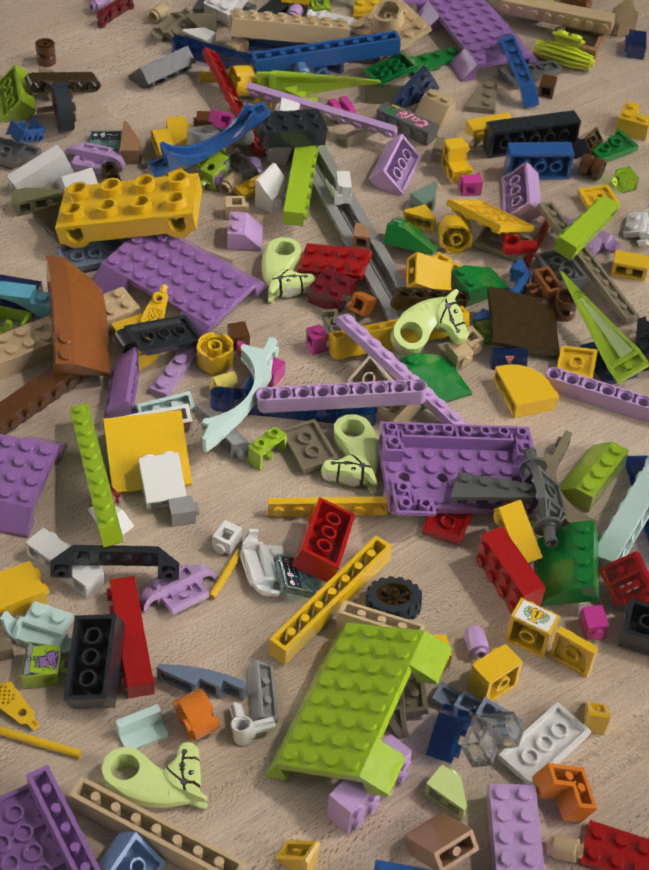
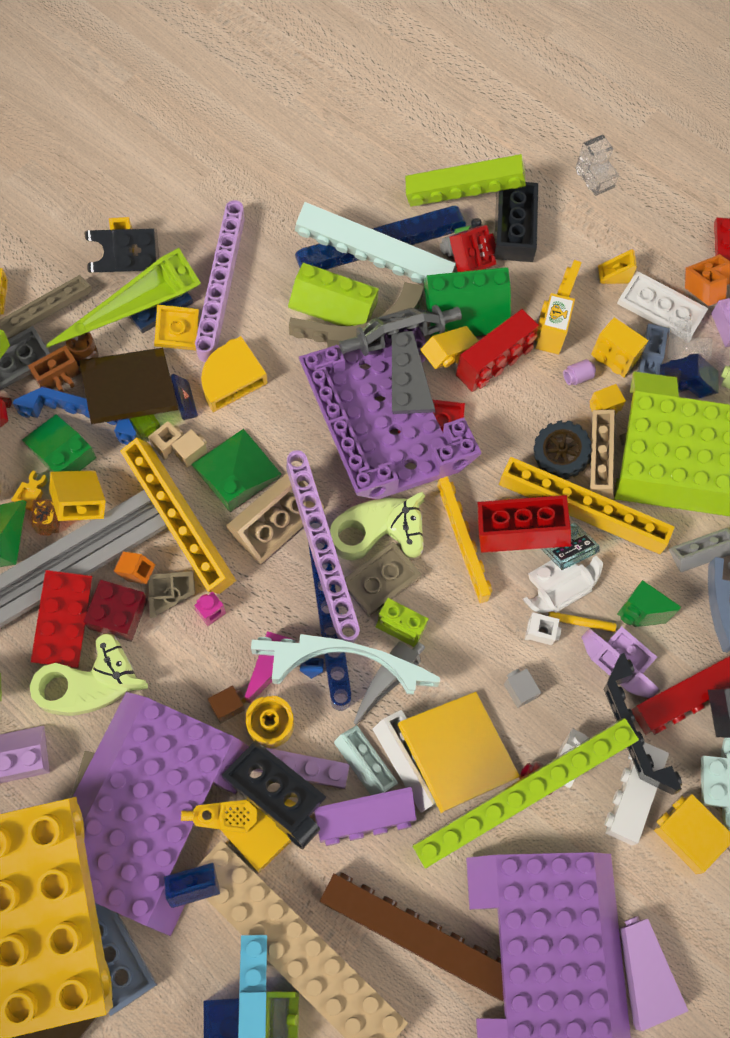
camera: 105 degrees left, 20 degrees up
dark orange slope [46,256,111,376] -> none
white brick [138,451,187,510] -> none
light yellow brick [209,371,239,395] -> none
lavender plate [334,314,469,425] -> none
medium nougat brick [352,222,371,249] -> none
dark brown beam [390,287,470,311] -> none
yellowish green animal [390,289,469,356] -> none
dark pink brick [578,605,609,640] -> none
none -> clear blue slope [164,863,220,908]
none -> green slope [617,580,681,627]

